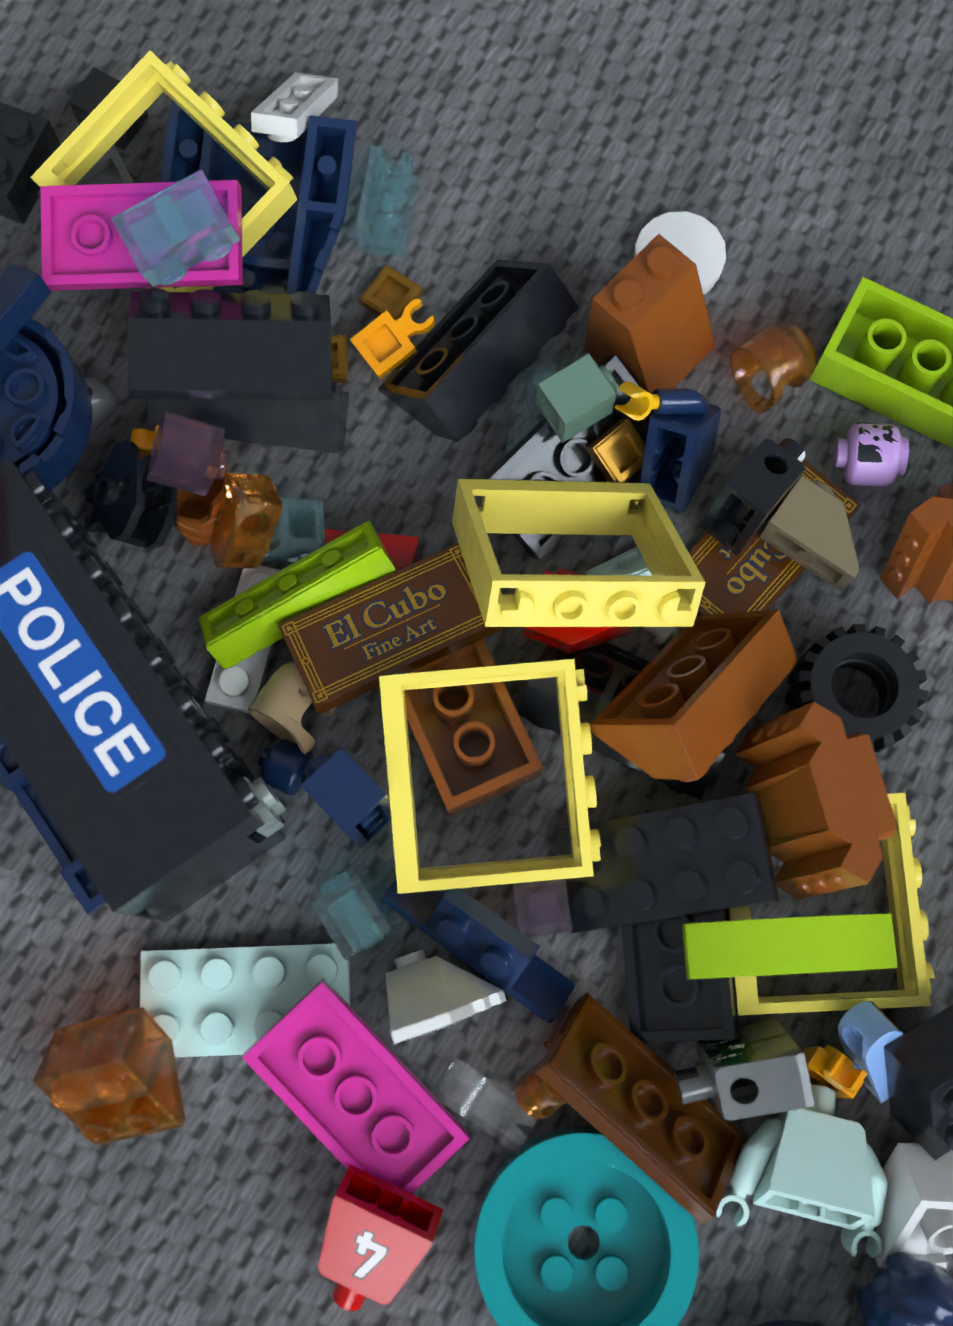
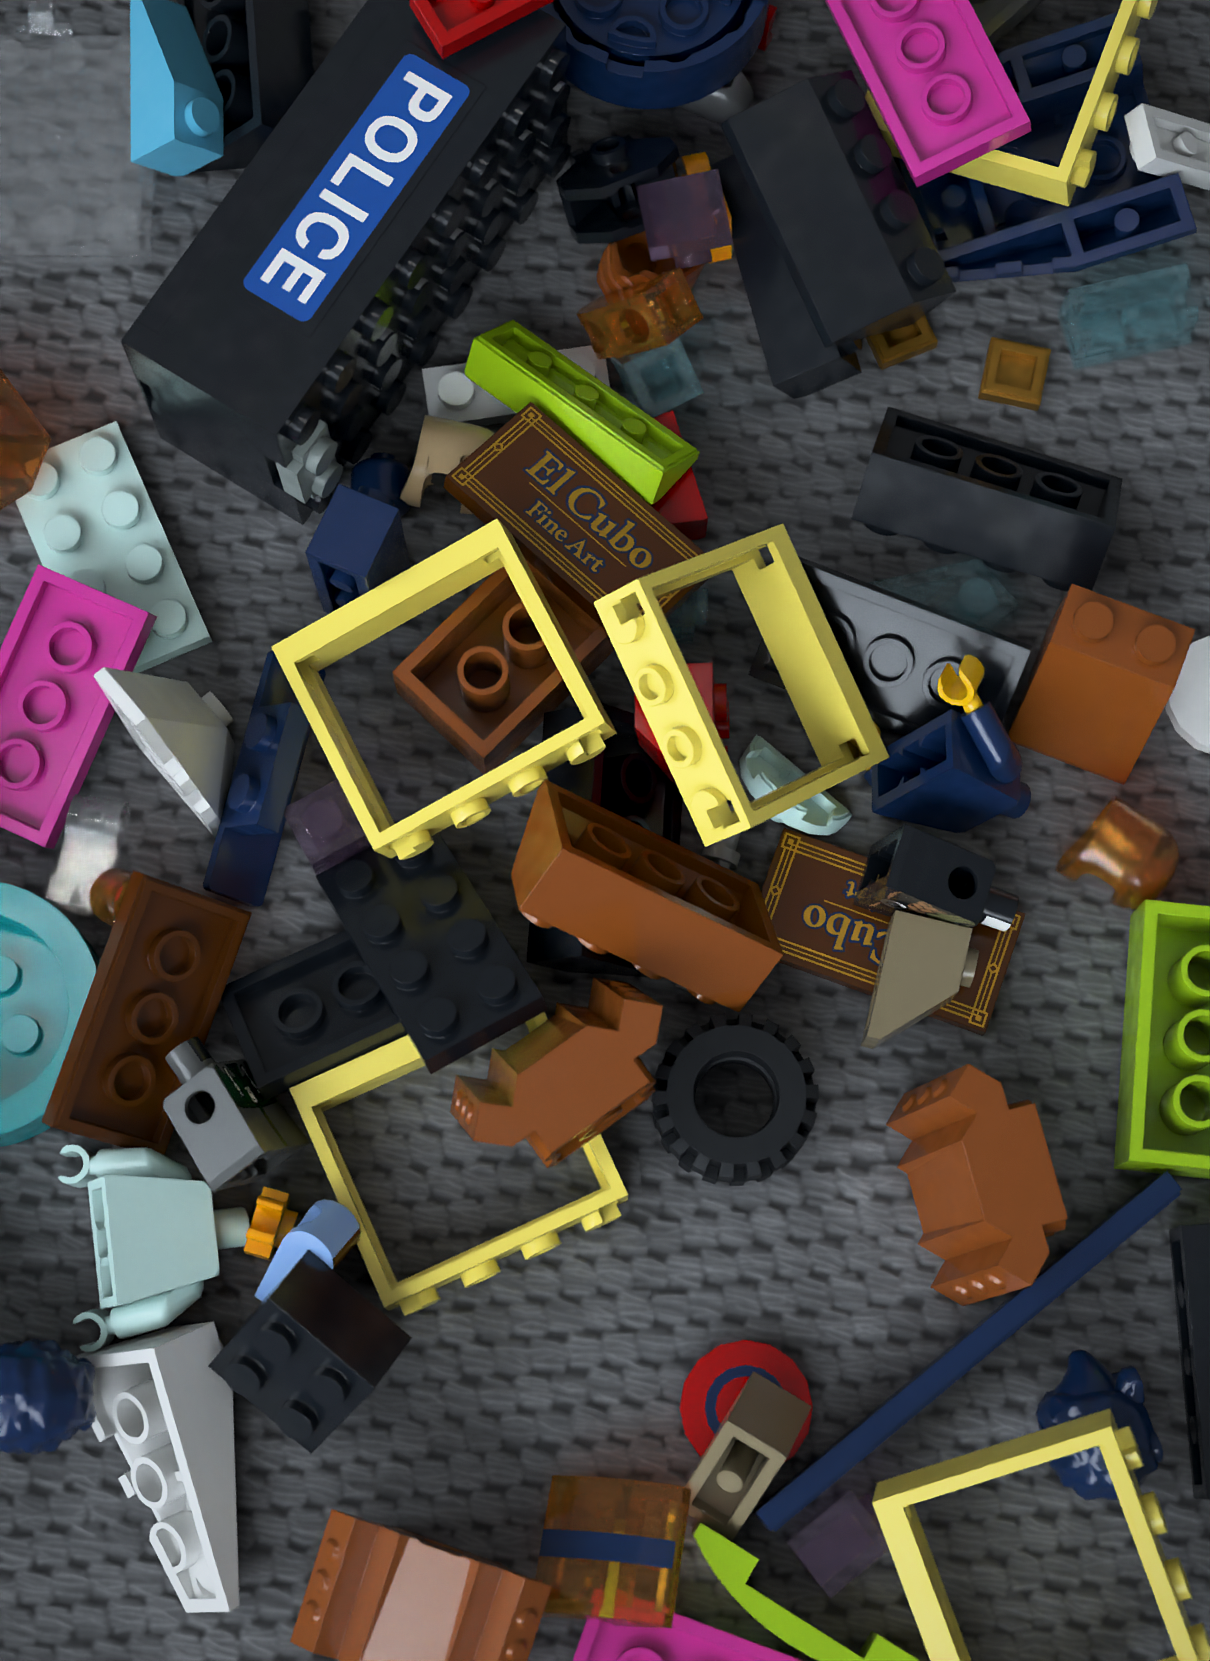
camera: 65 degrees right, 0 degrees up
clear light blue brick [111,169,241,287] -> none
clear light blue brick [311,871,403,960] -> none
light orange plate [350,299,436,380] -> none
sand green brick [535,354,617,443] -> none
pearl gold tile [586,418,646,483] -> none
lime slope [682,914,898,979] -> none
lavender head [834,422,909,487] -> none

